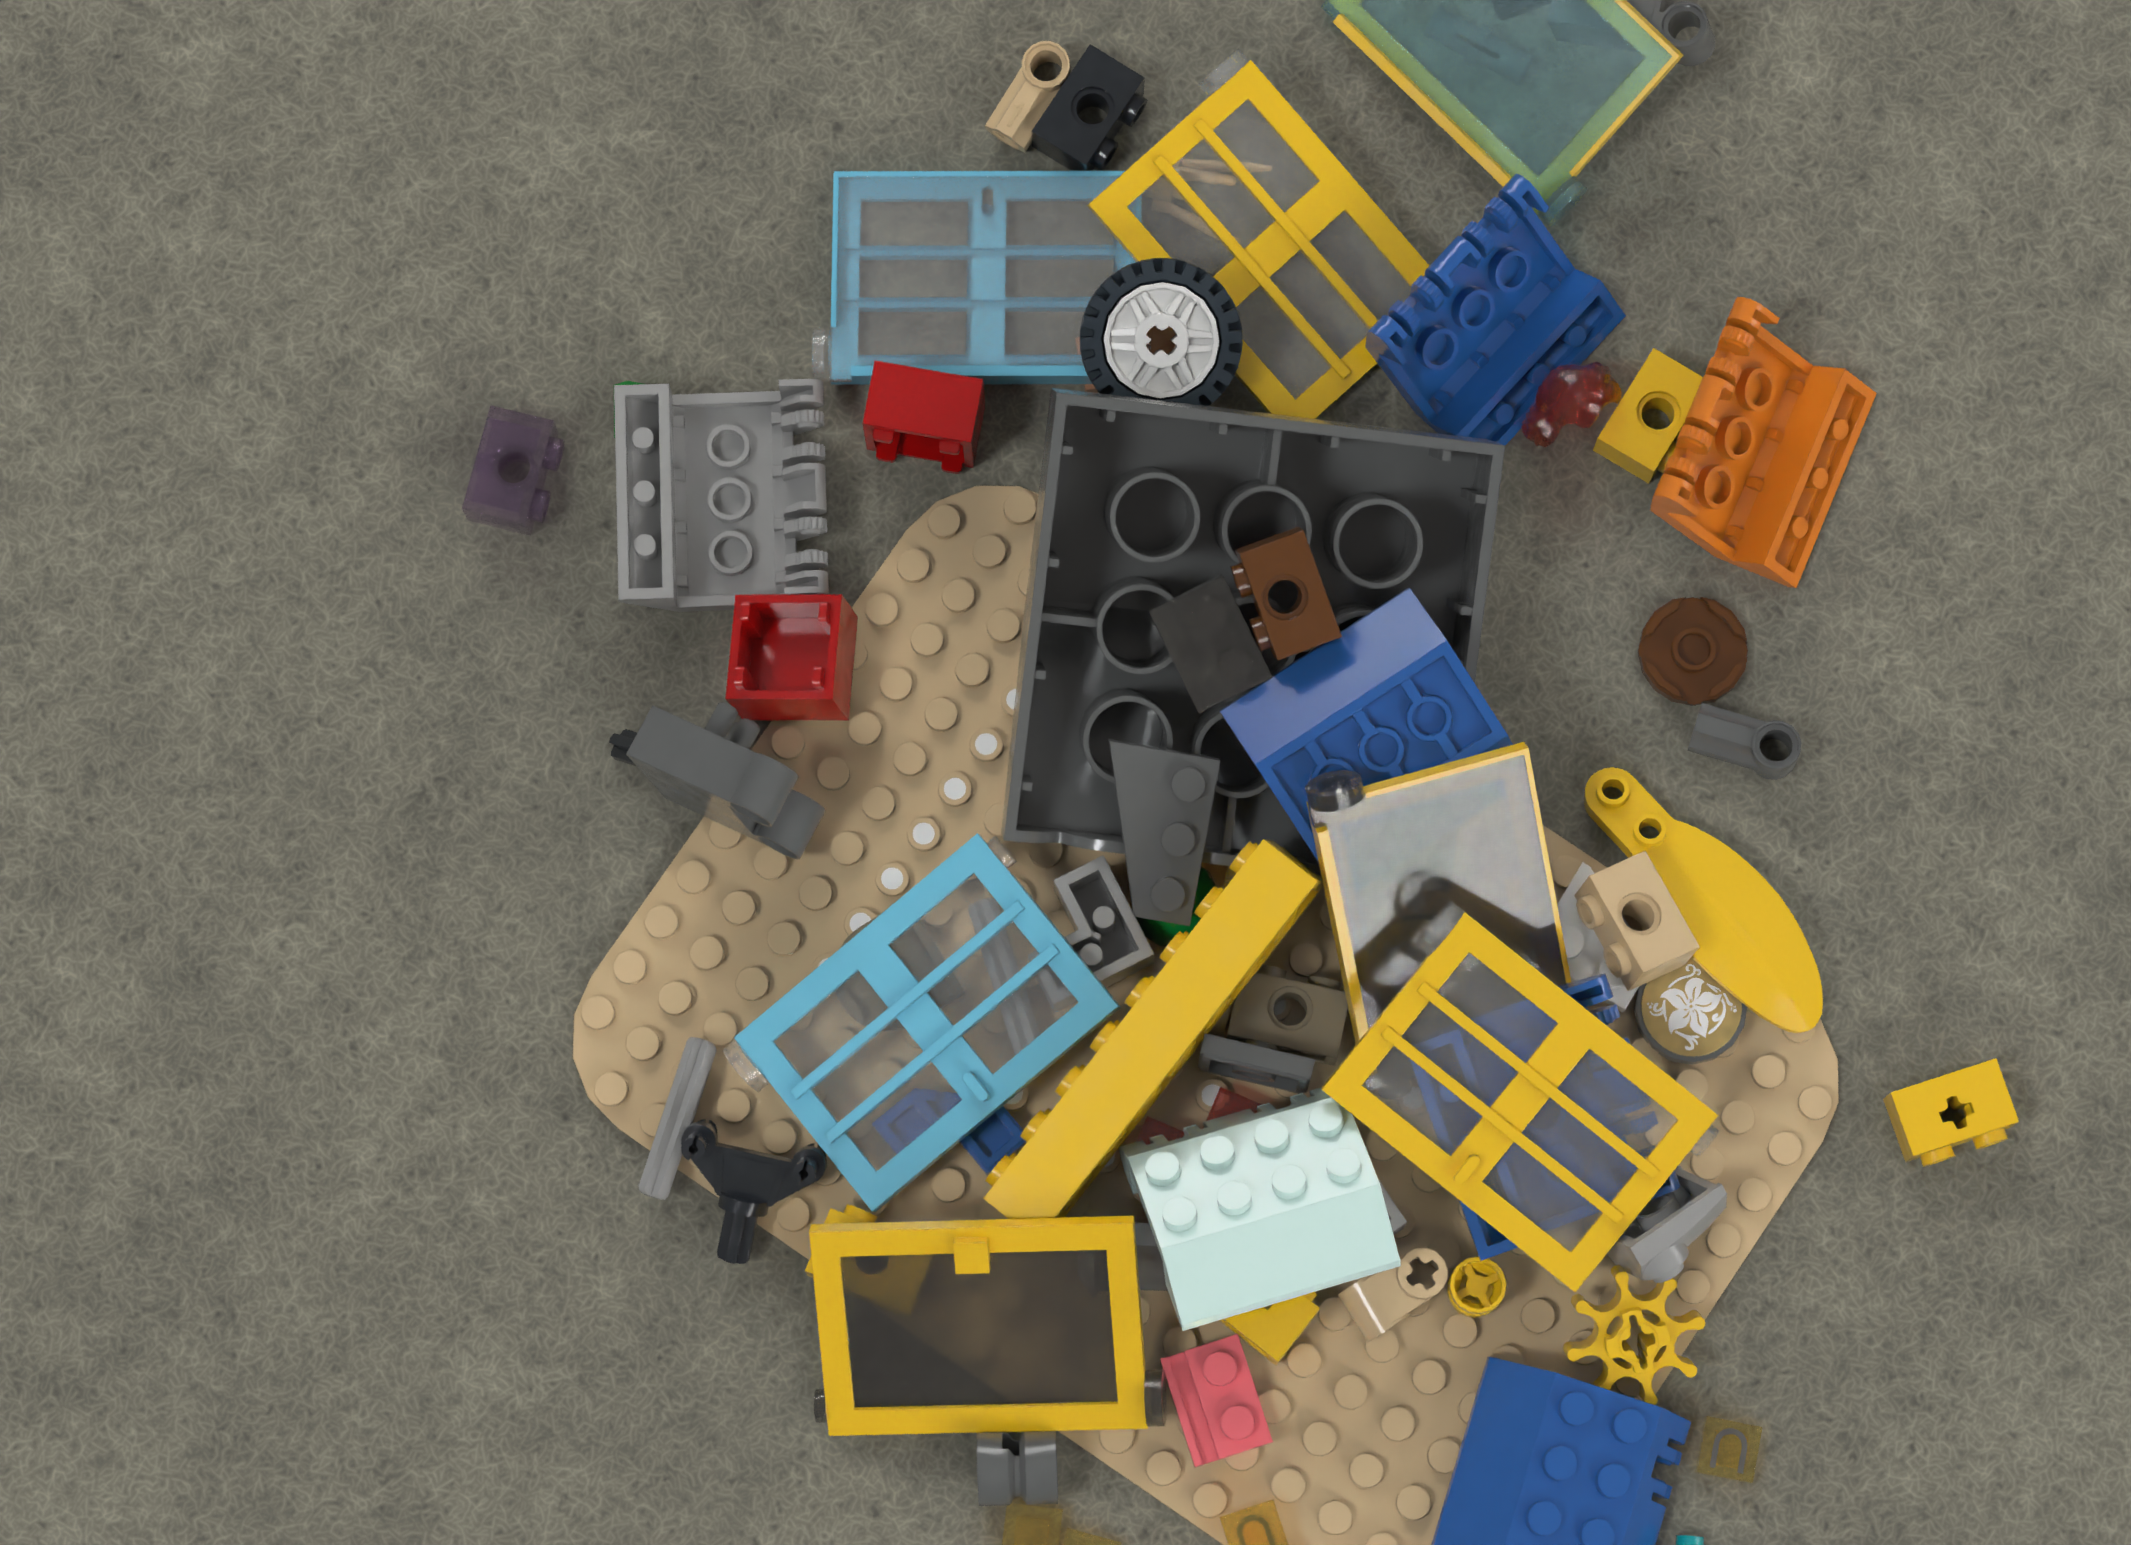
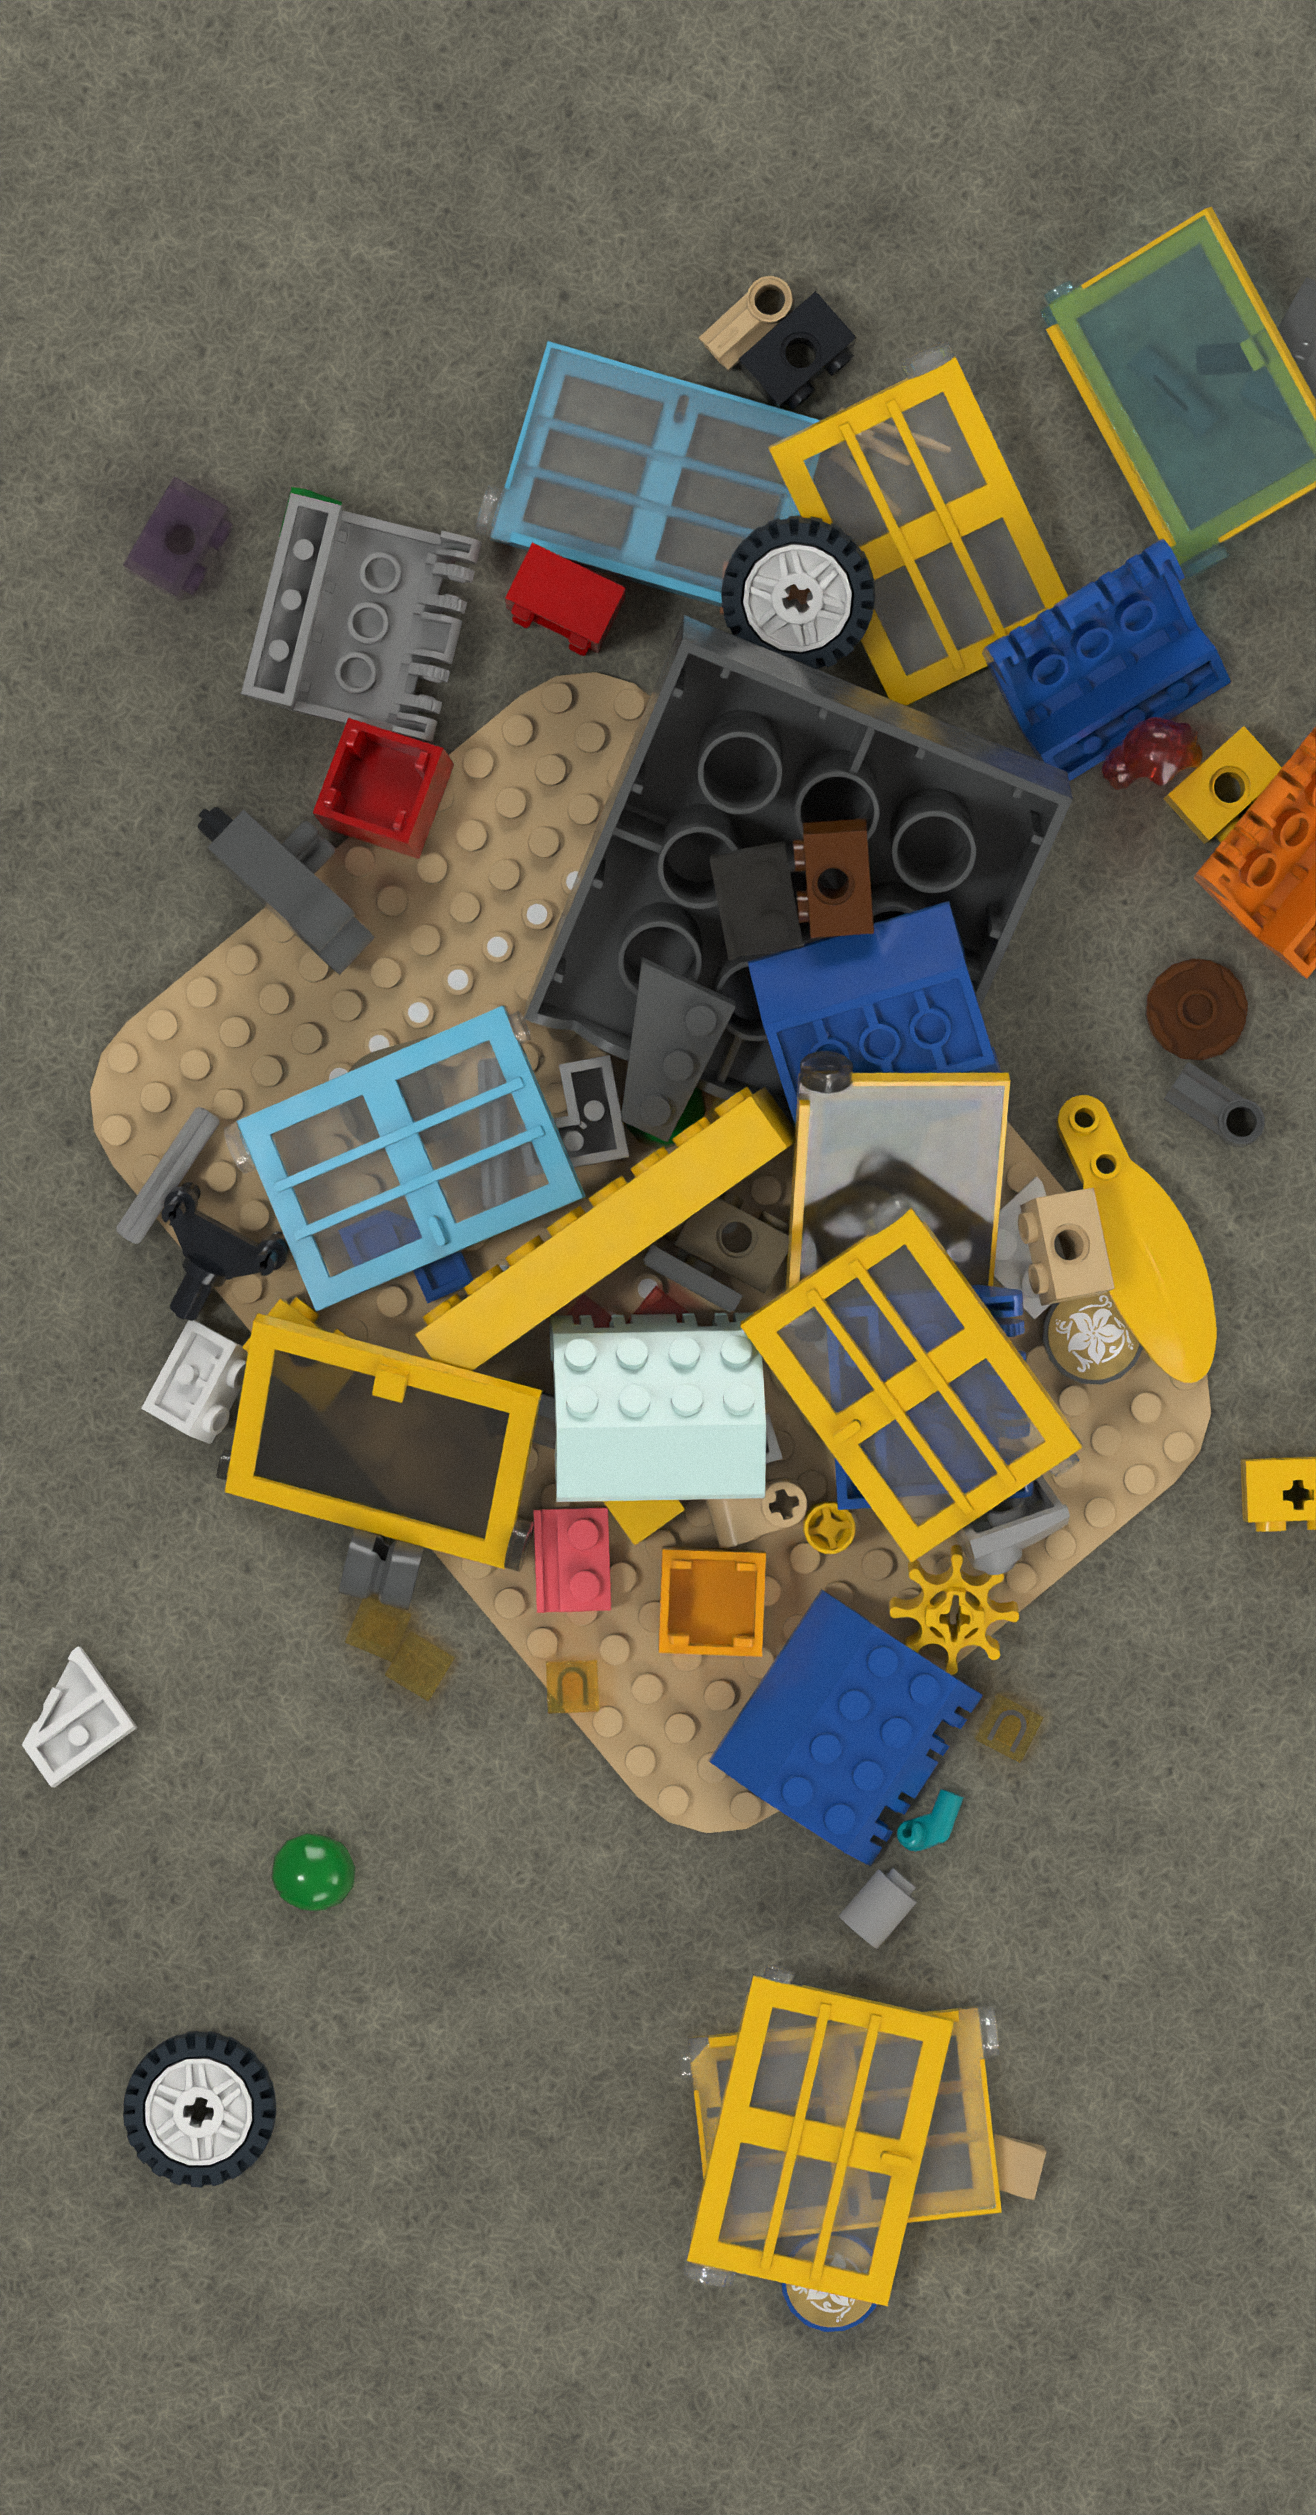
camera: 15 degrees right, 10 degrees up
none -> white bracket [141,1320,248,1444]
none -> light orange container [658,1546,766,1657]

